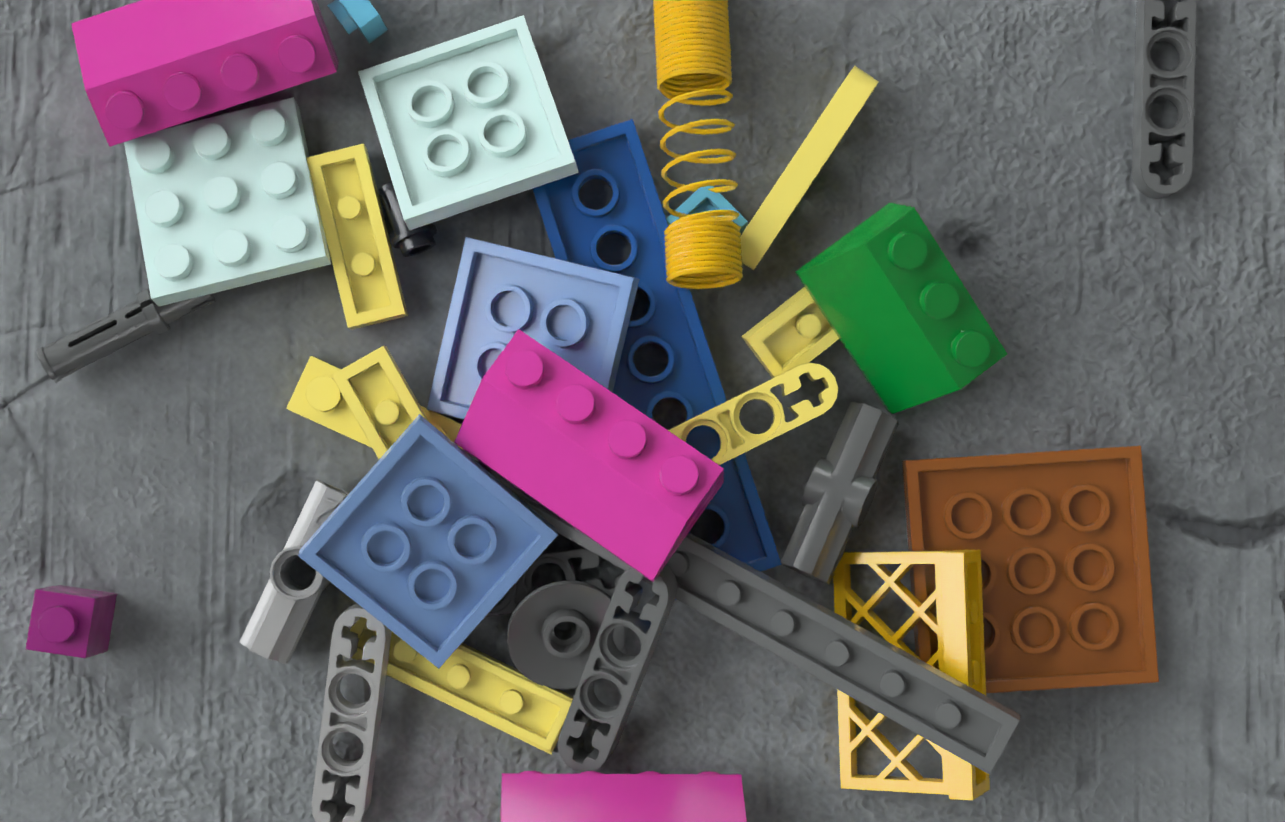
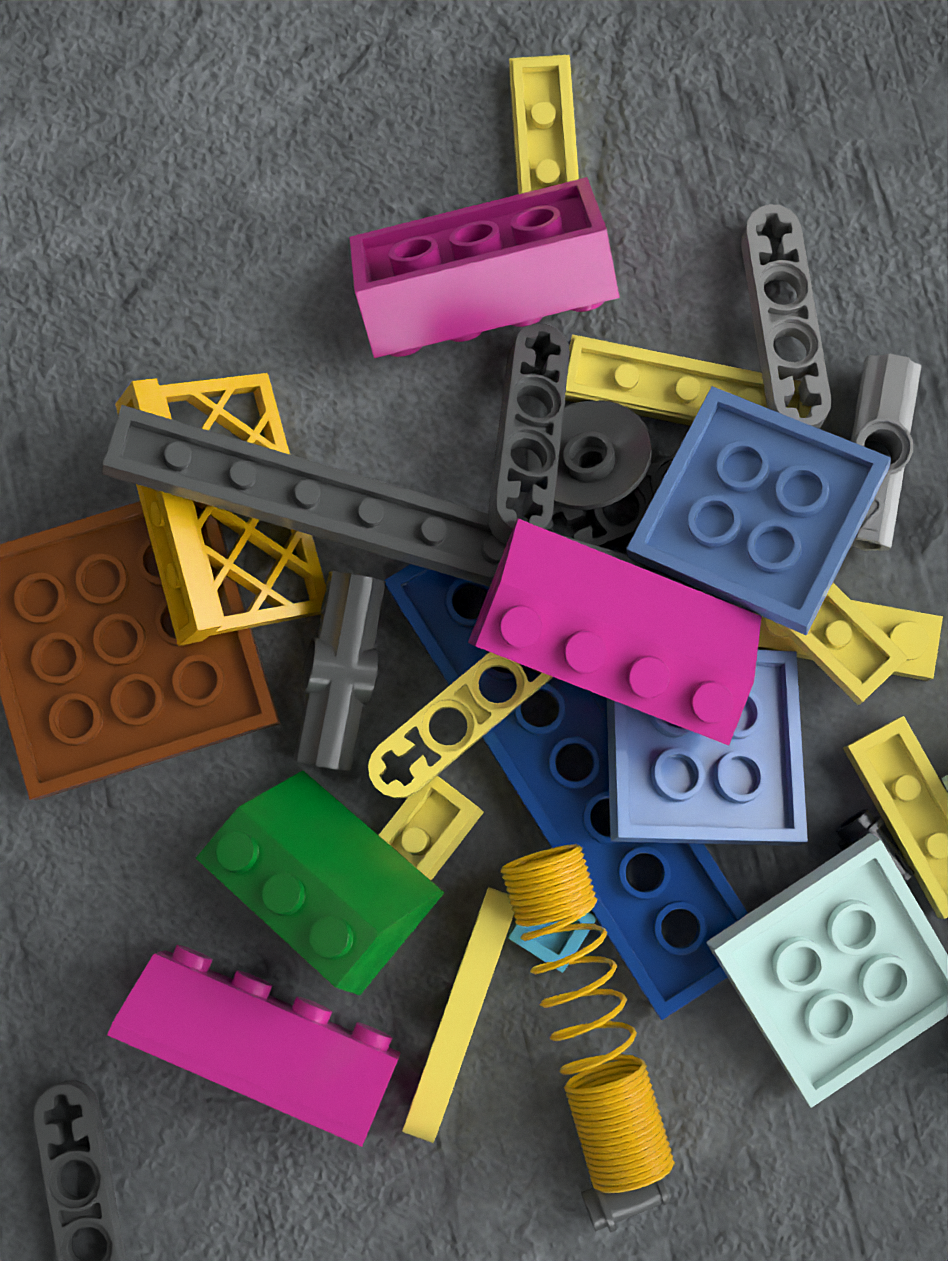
camera: 170 degrees right, 5 degrees down
none -> dark pink slope [107,944,401,1147]

